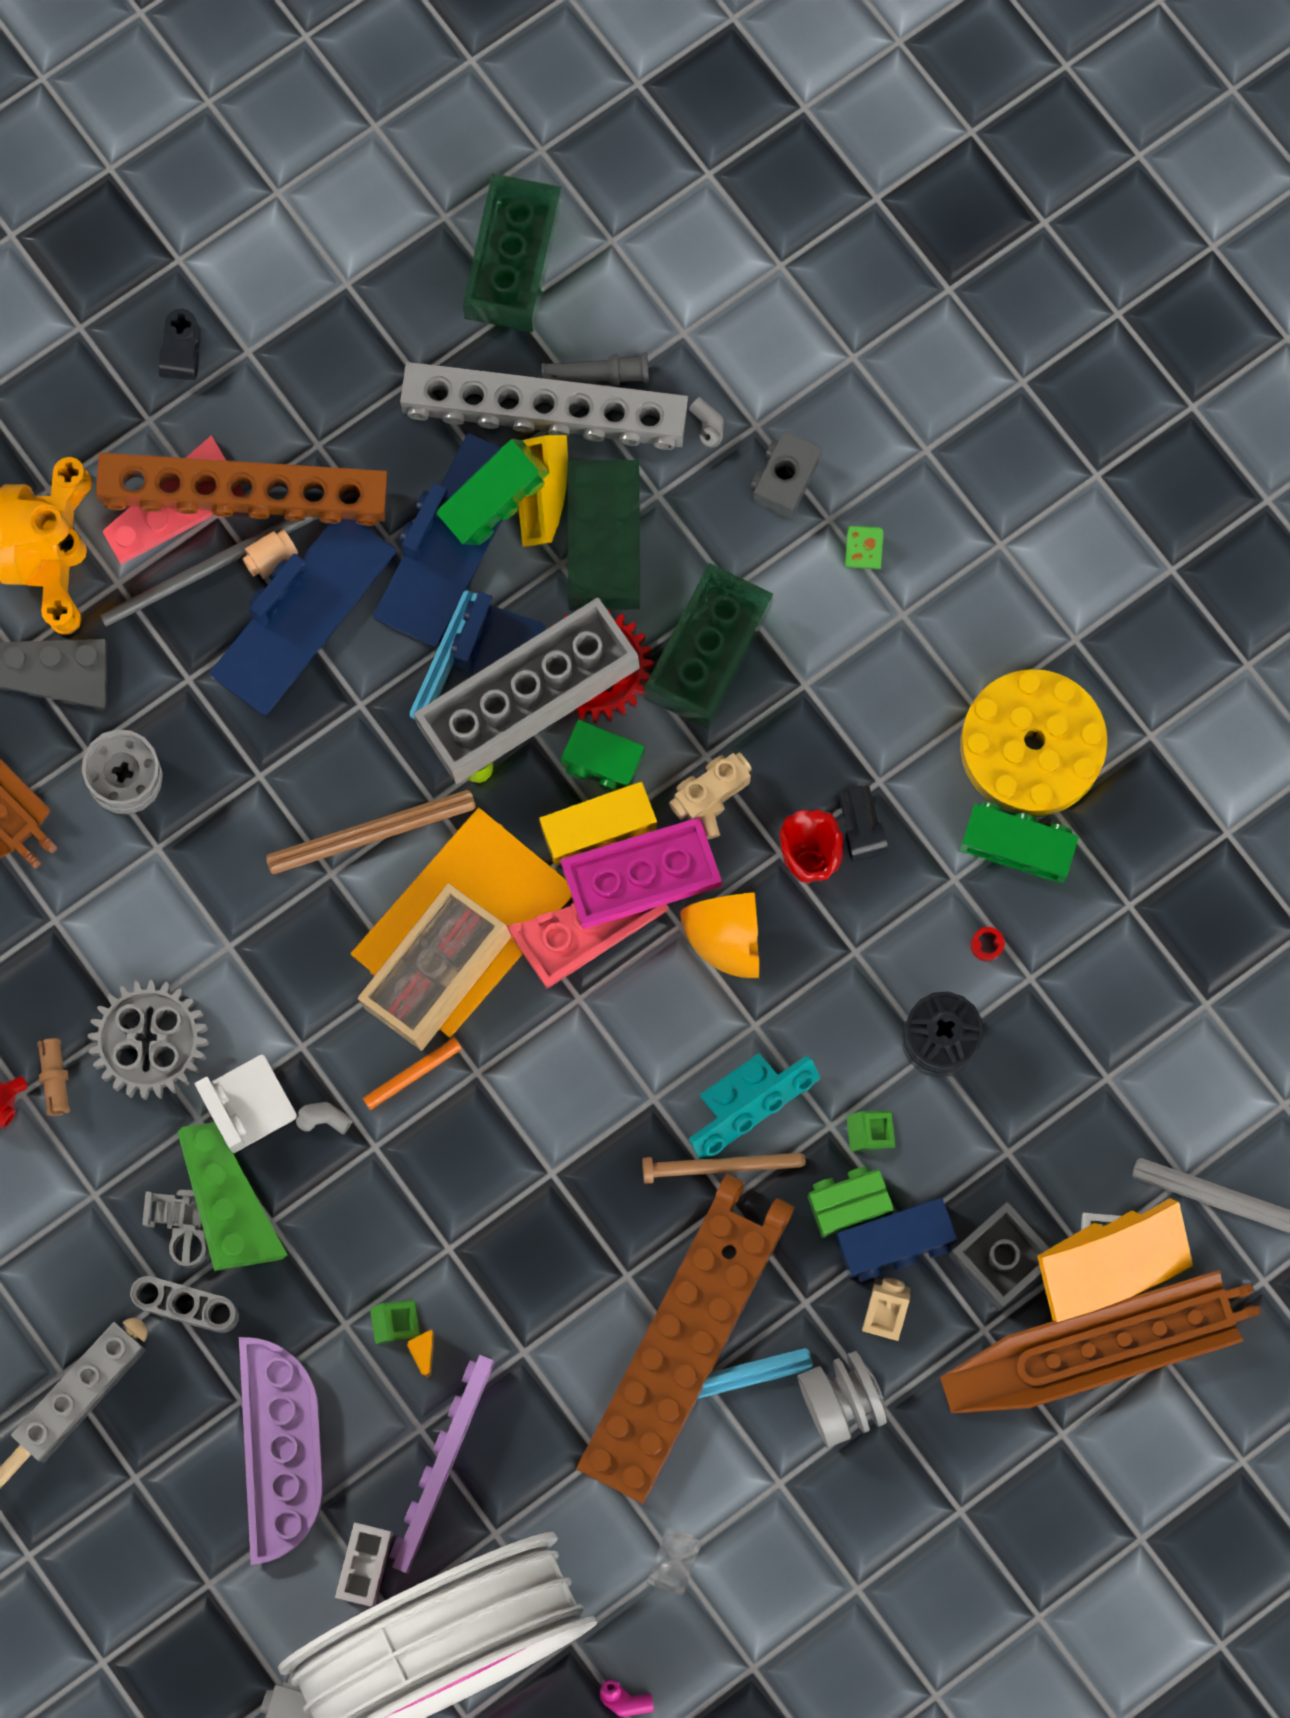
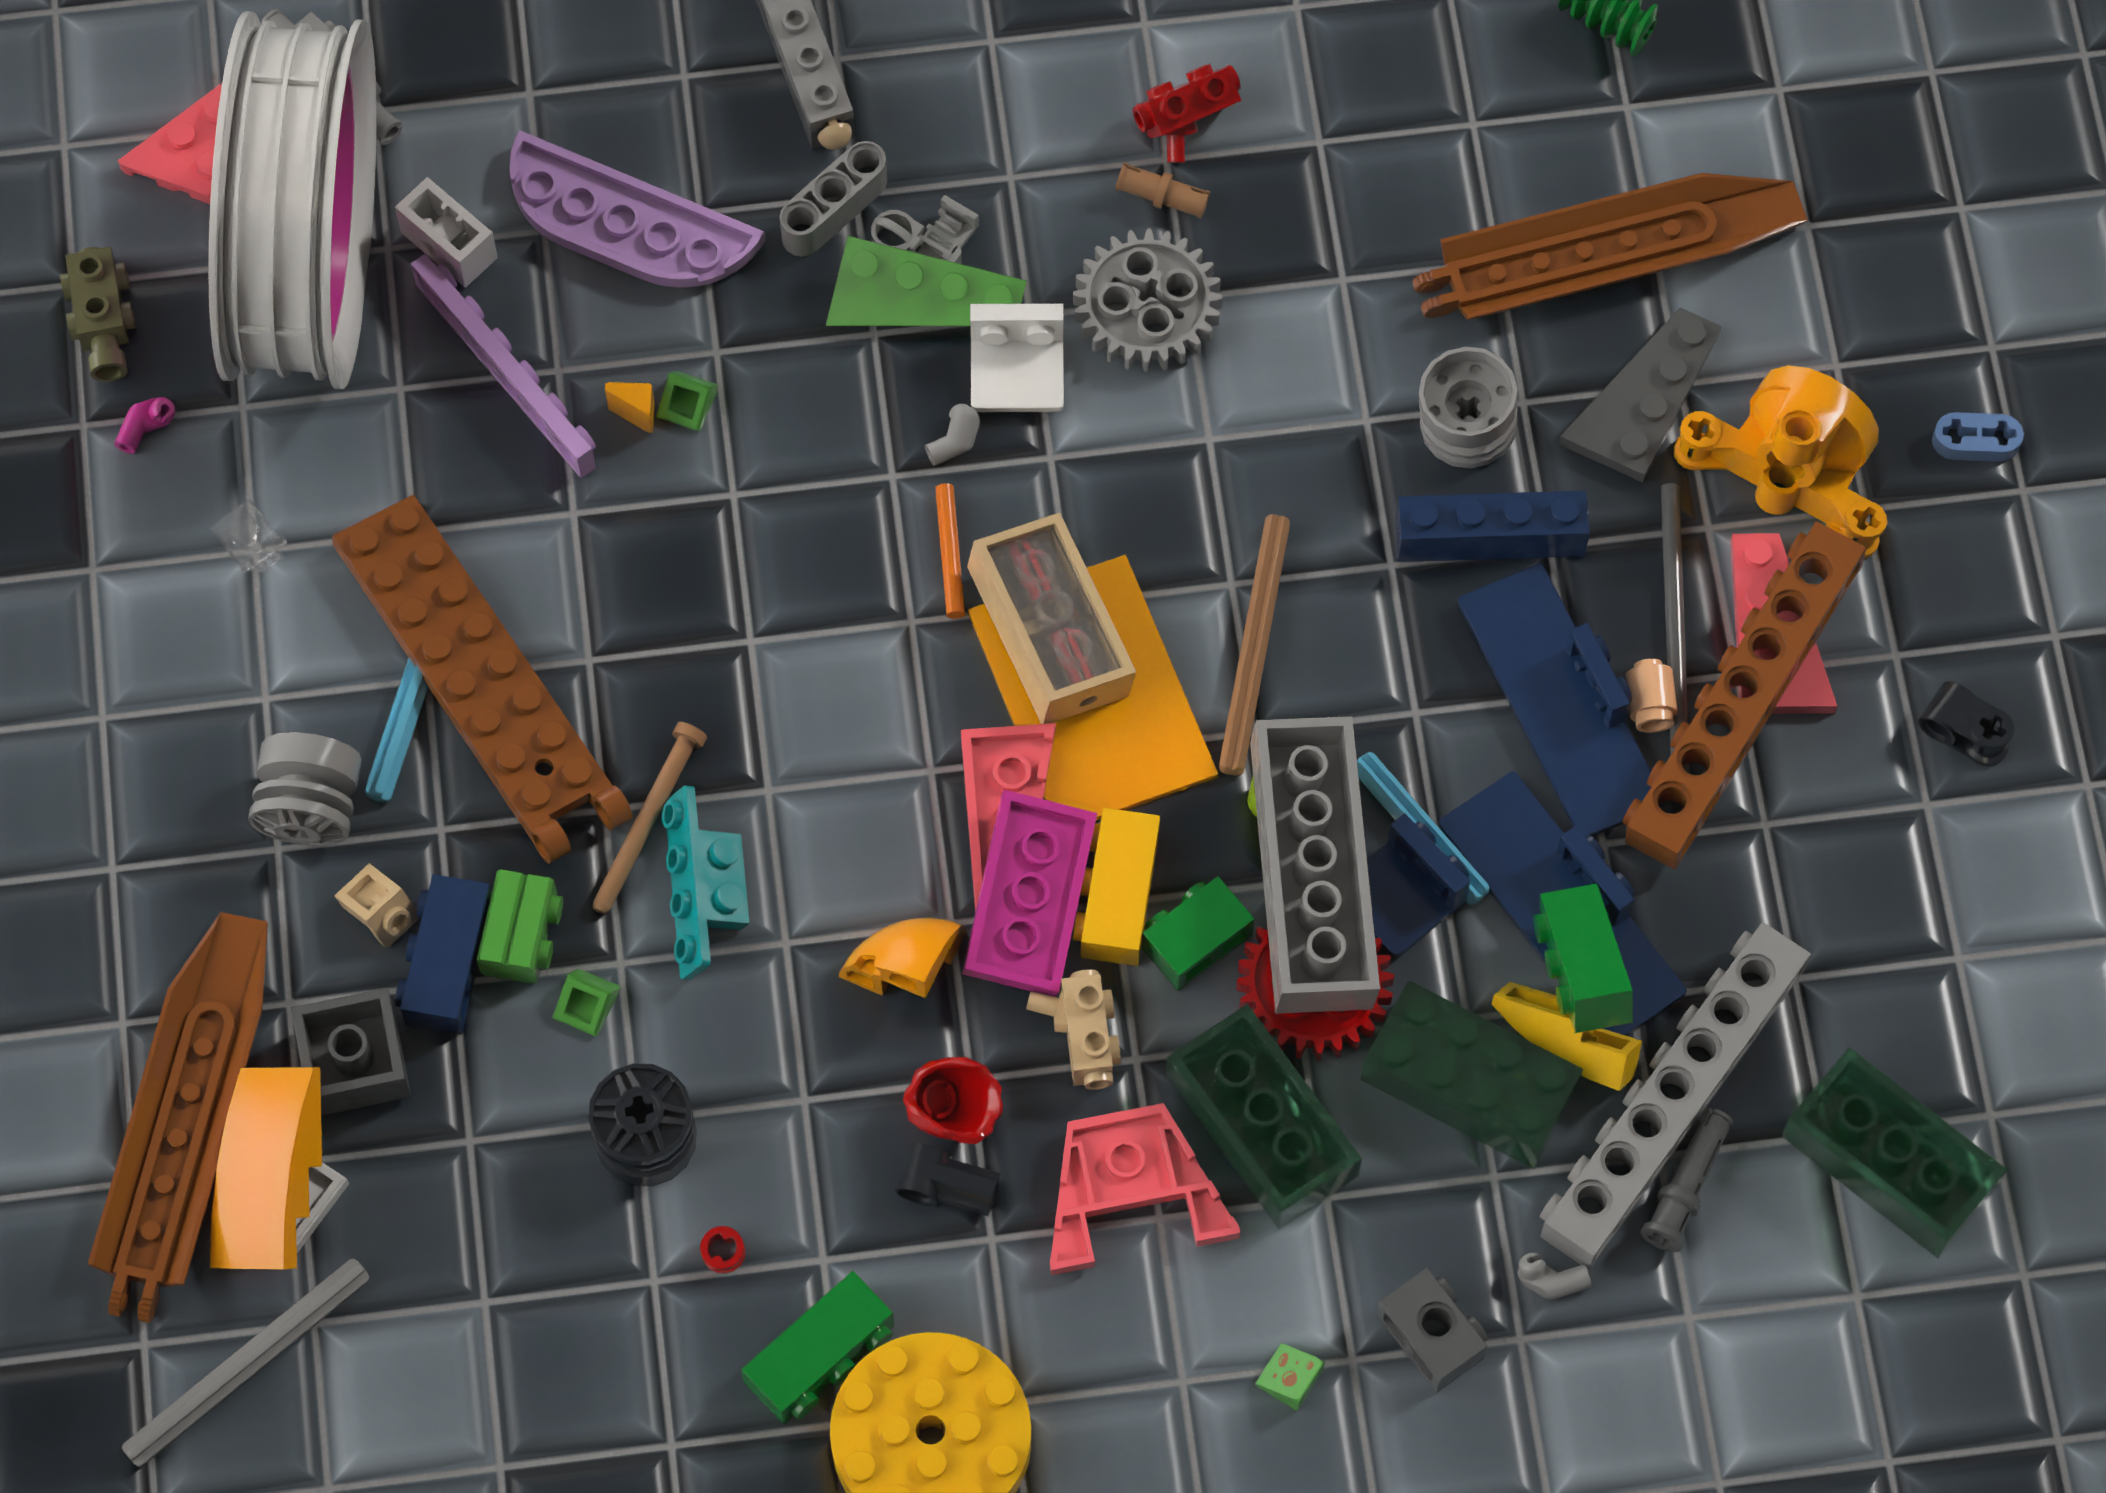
camera: 120 degrees right, 10 degrees down
none -> coral wing [1050,1103,1240,1276]
none -> dark blue brick [1395,490,1590,562]

